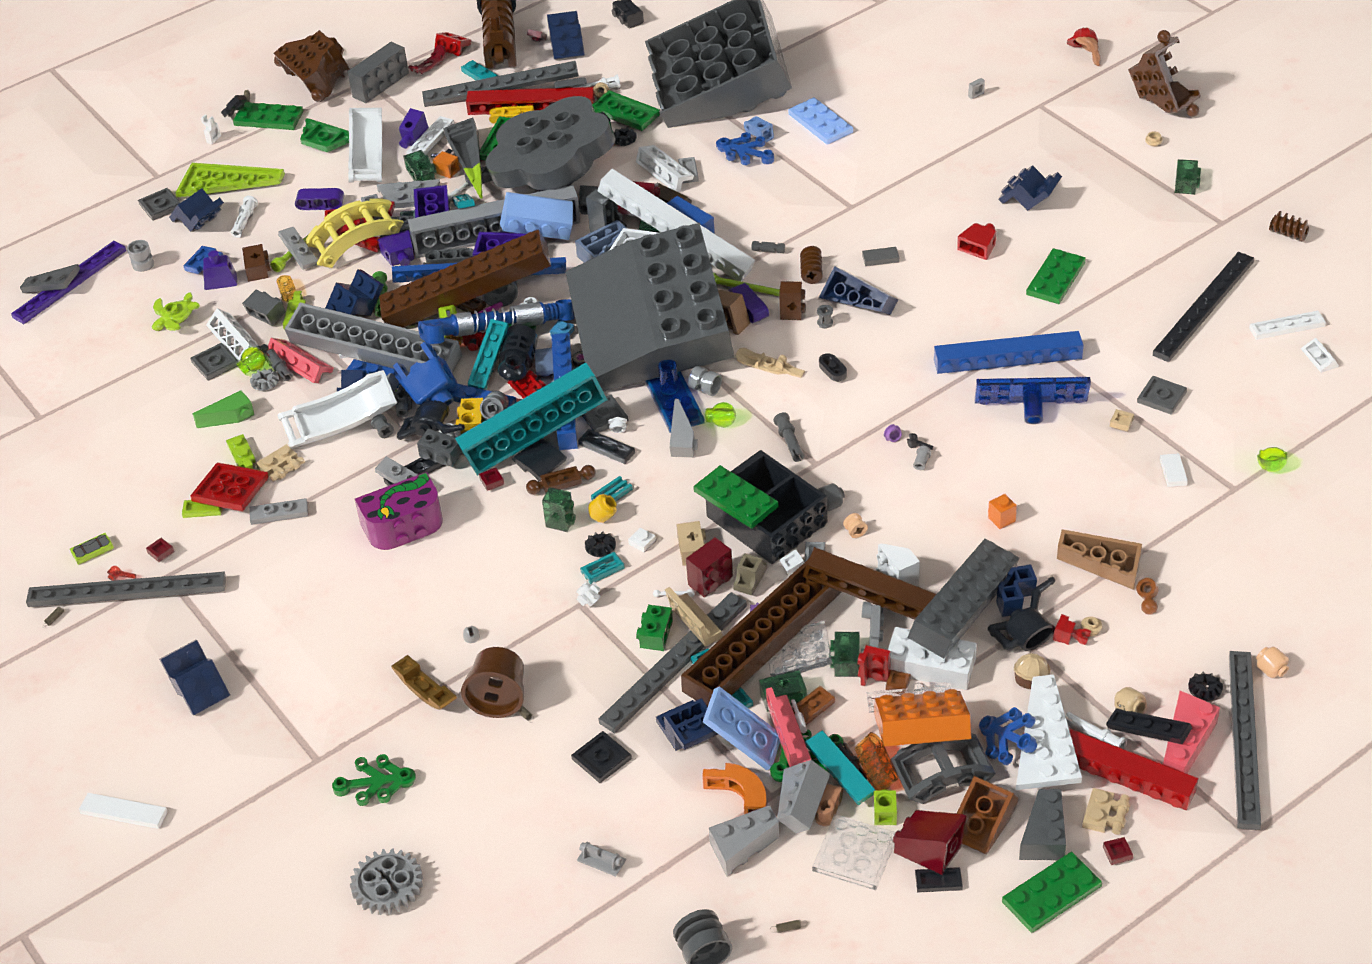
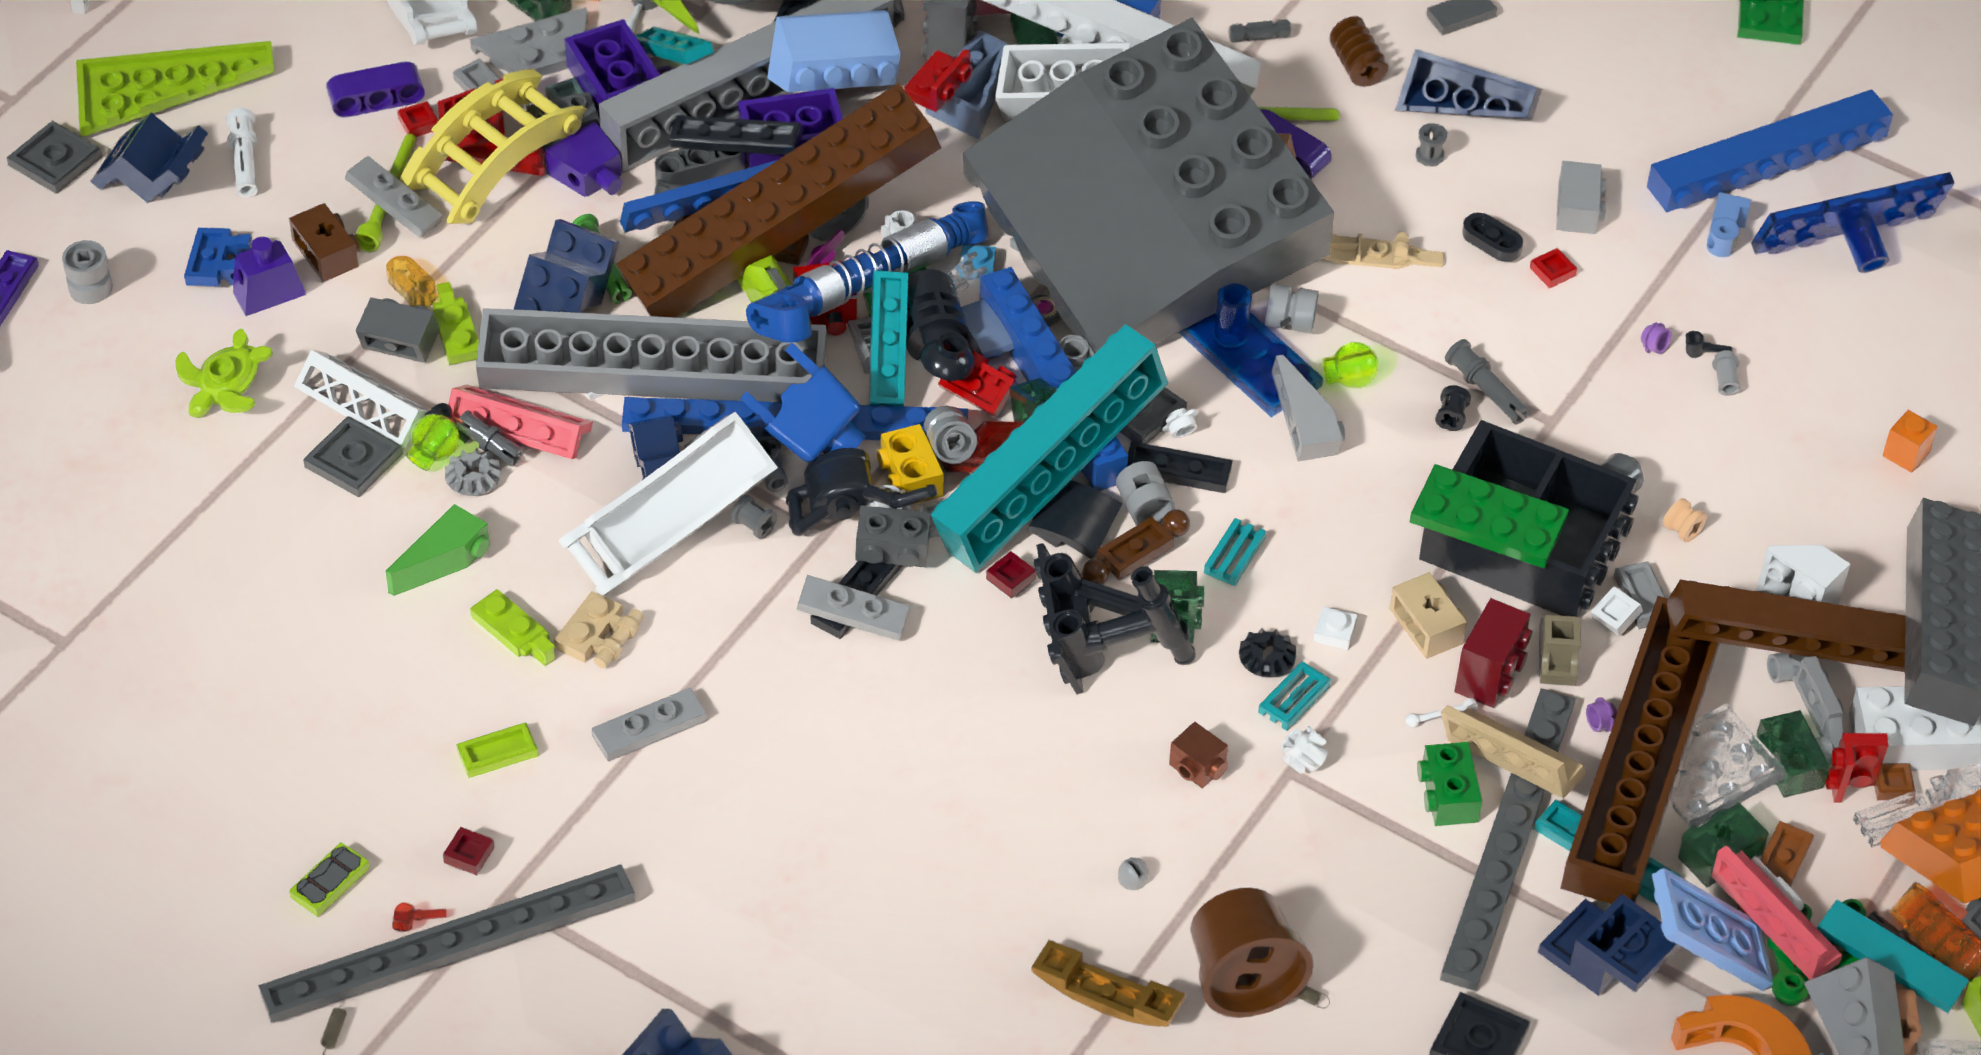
camera: 25 degrees left, 5 degrees up
red plate [190,462,269,511] -> none
magenta brick [354,472,443,550] -> none
yellow head [588,494,617,523] -> none
reddish brown brick [779,281,806,320] -> none
none -> black tile [668,115,804,155]
none -> red bracket [903,49,973,112]
none -> clear plate [946,252,987,295]
none -> black plate [1034,543,1196,694]
none -> light grey wheel [1116,461,1175,525]
none -> copper brick [1169,721,1228,789]
none -> black bush [1435,385,1471,431]
none -> red tile [1530,248,1578,289]
none -> light grey brick [1556,160,1607,234]
none -> medium blue leg [1707,192,1751,257]

